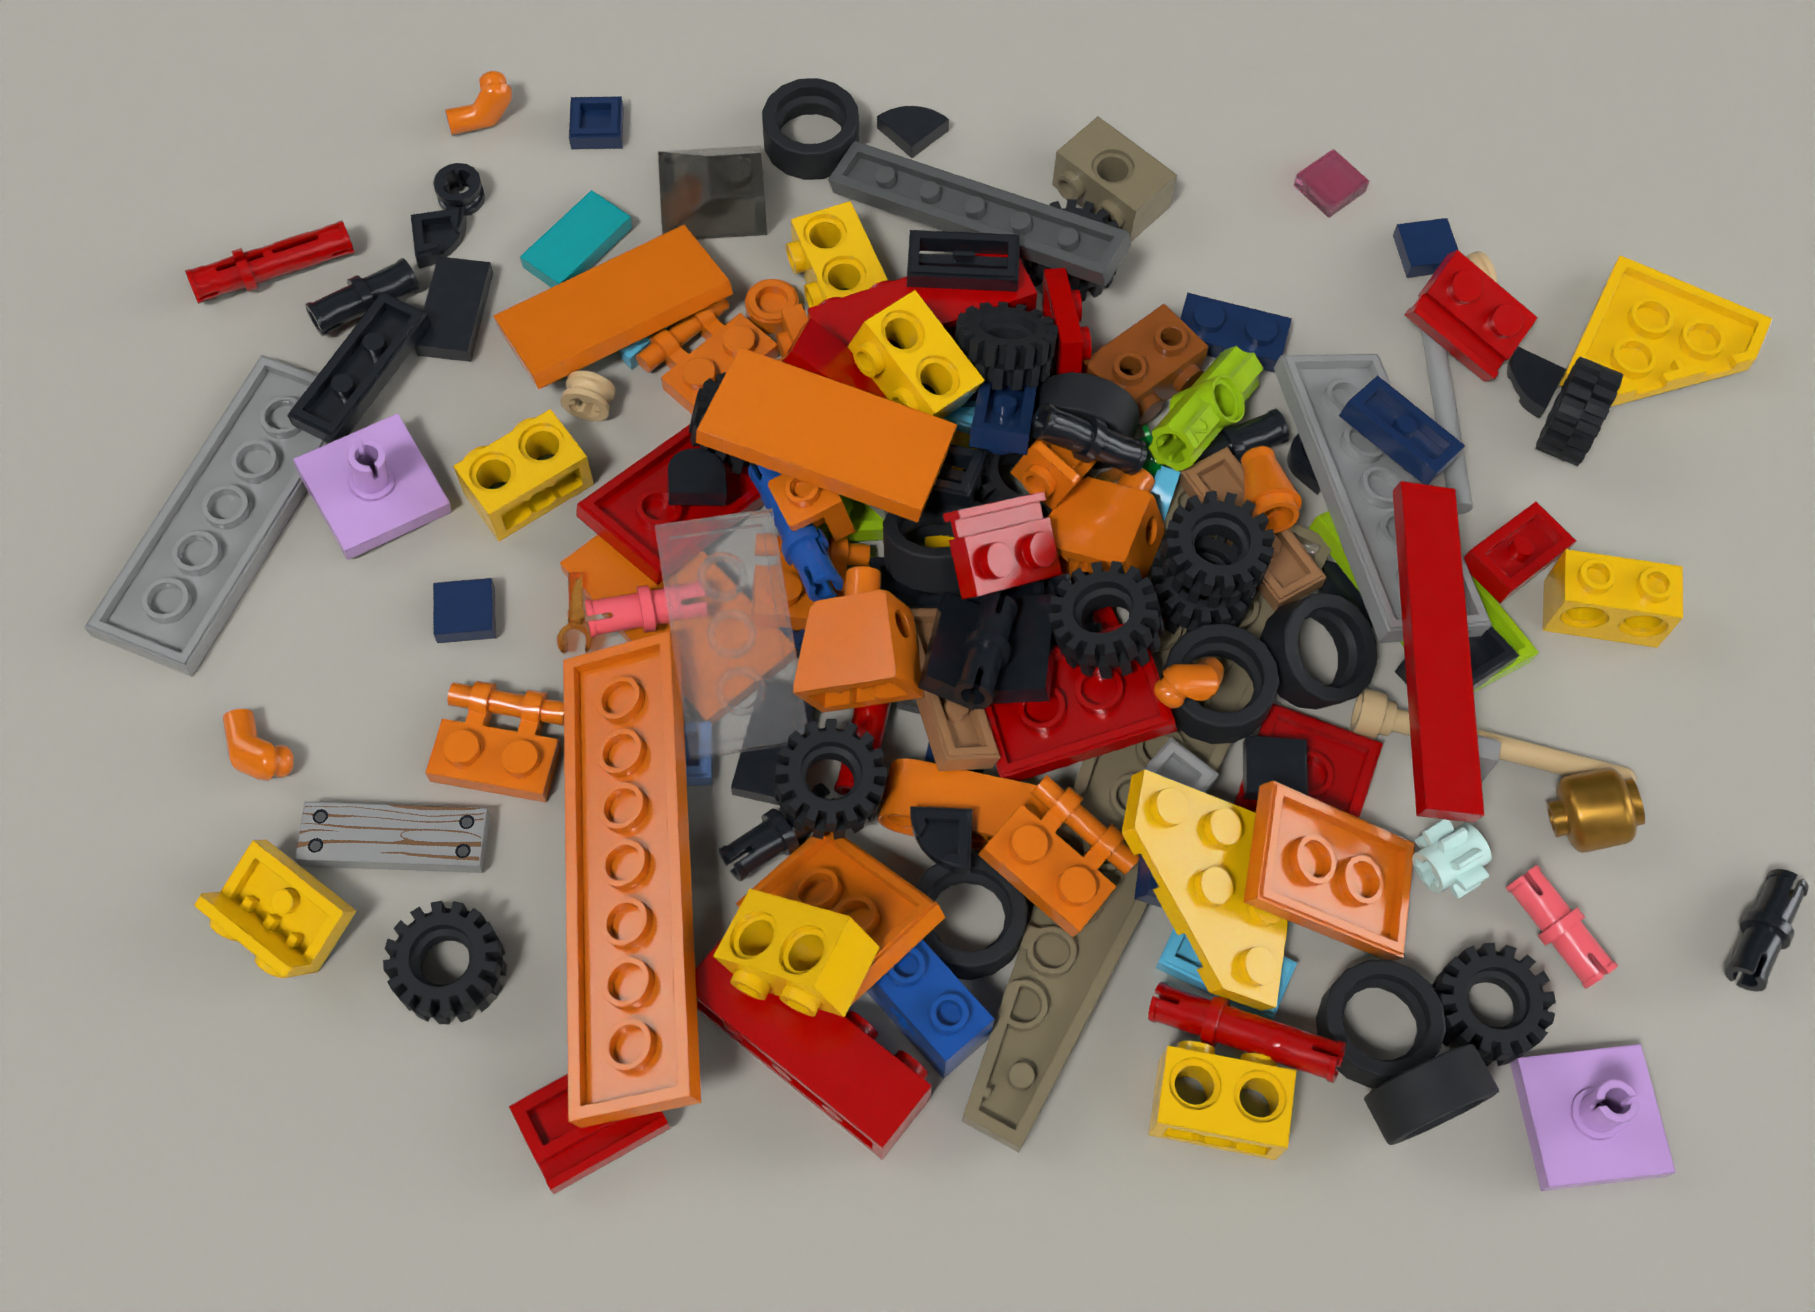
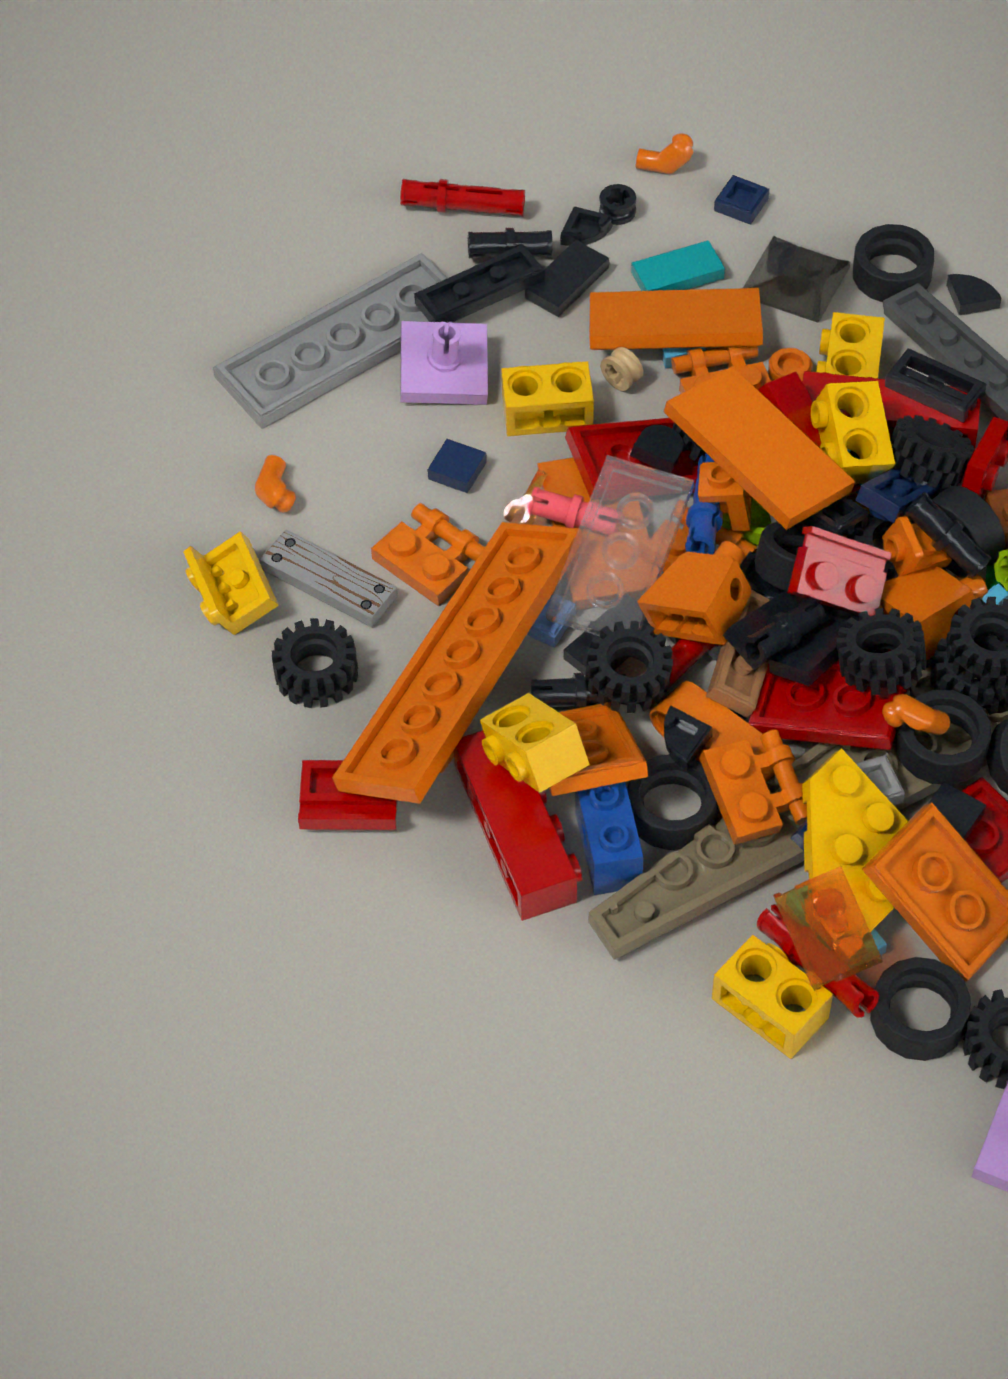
camera: 35 degrees right, 10 degrees down
black tyre [1364,1044,1499,1145] -> none
none -> clear orange plate [773,866,883,991]

